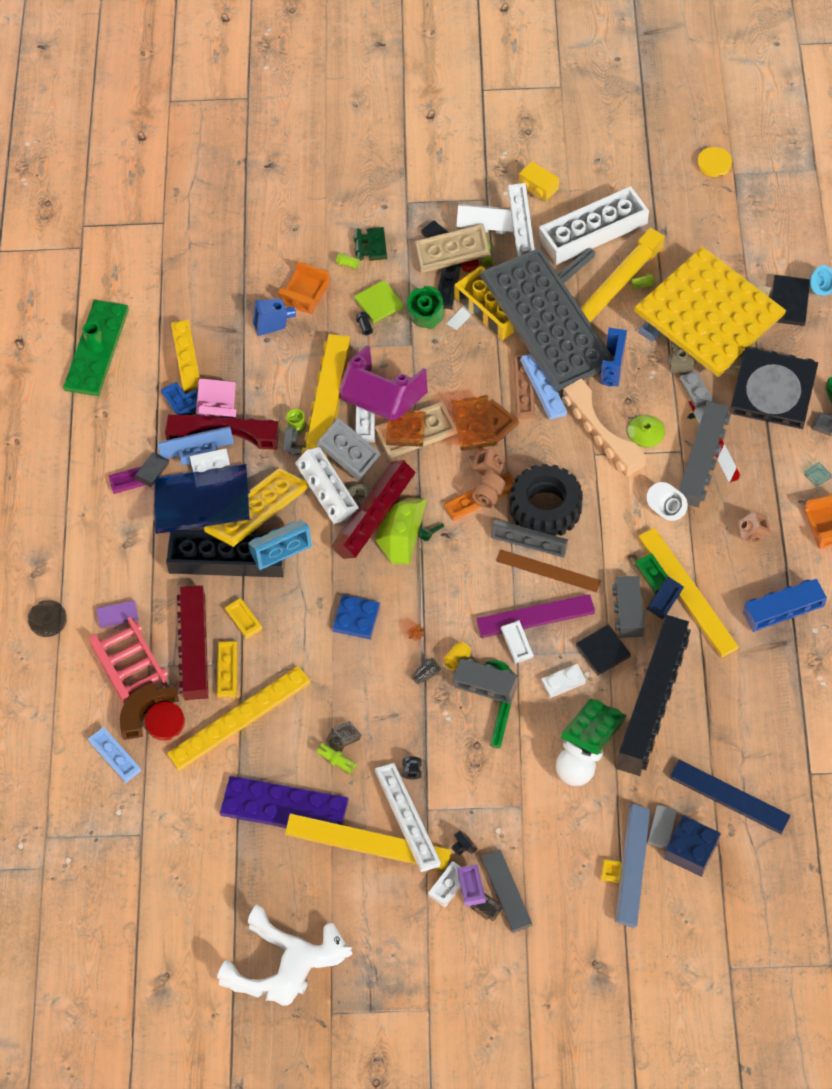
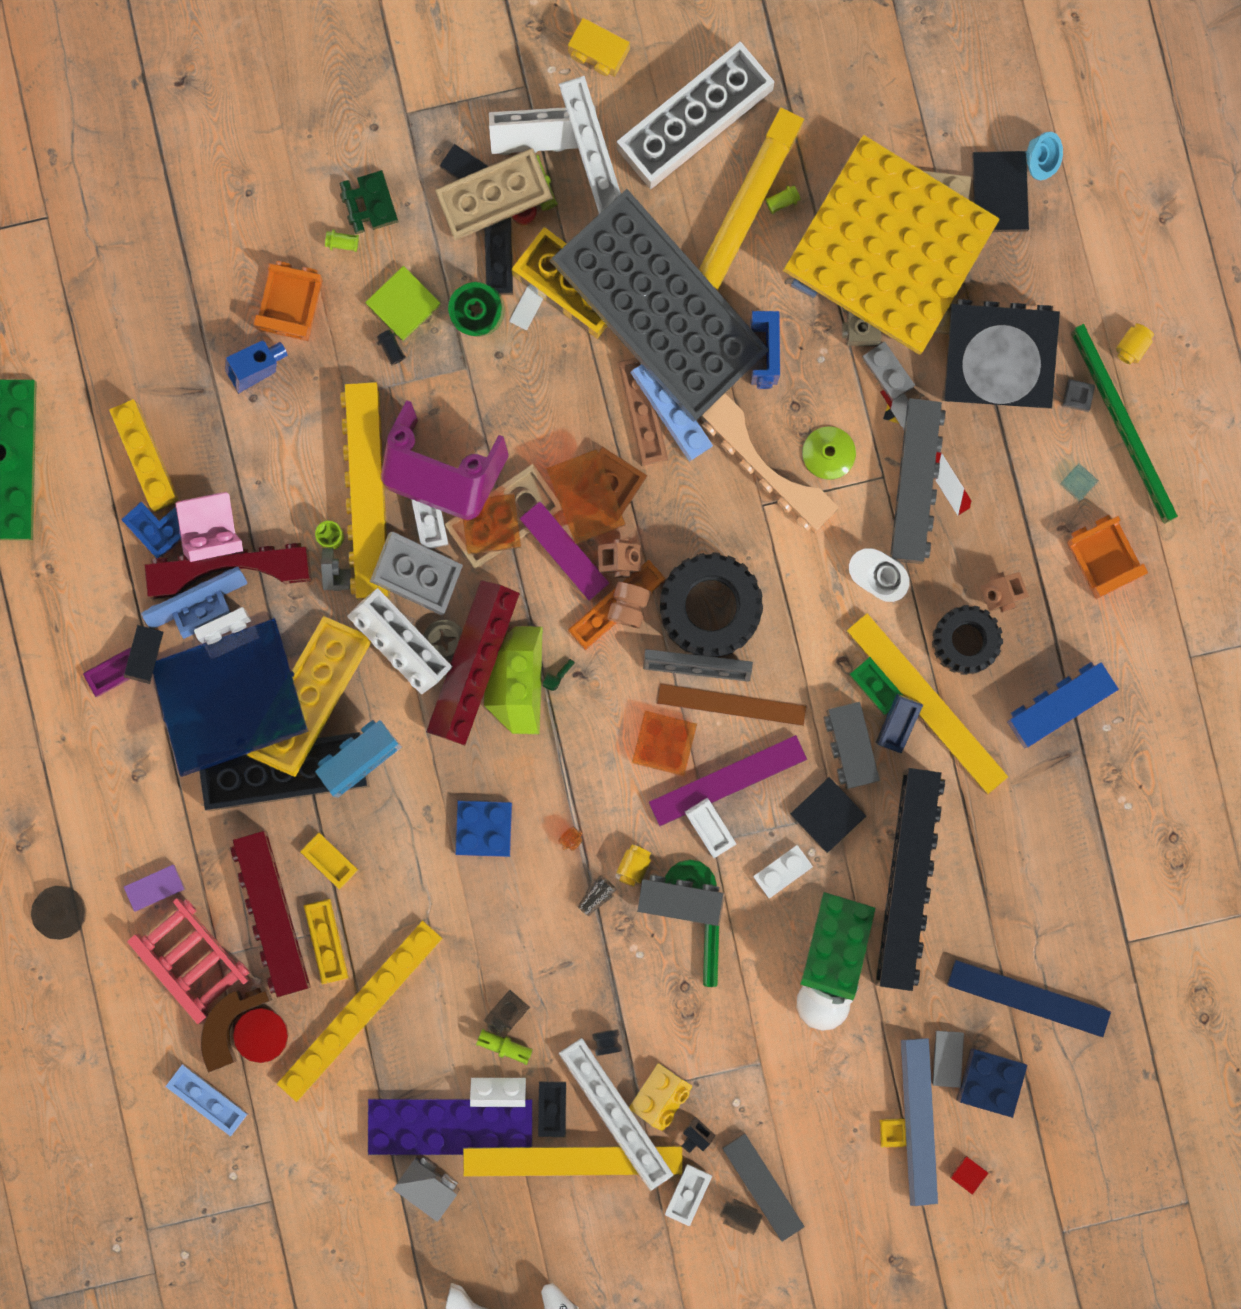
camera: 15 degrees left, 25 degrees up
medium lavender tile [457,864,486,906] -> none
dark grey axle [558,248,595,283] -> none
none -> light grey slope [393,1157,460,1222]
none -> white plate [470,1078,526,1107]
none -> magenta tile [519,501,609,600]
none -> black plate [538,1081,566,1137]
none -> yellow bracket [629,1063,692,1131]
none -> clear orange plate [632,711,697,776]
none -> black tyre [932,605,1003,675]
none -> red tile [950,1156,989,1195]

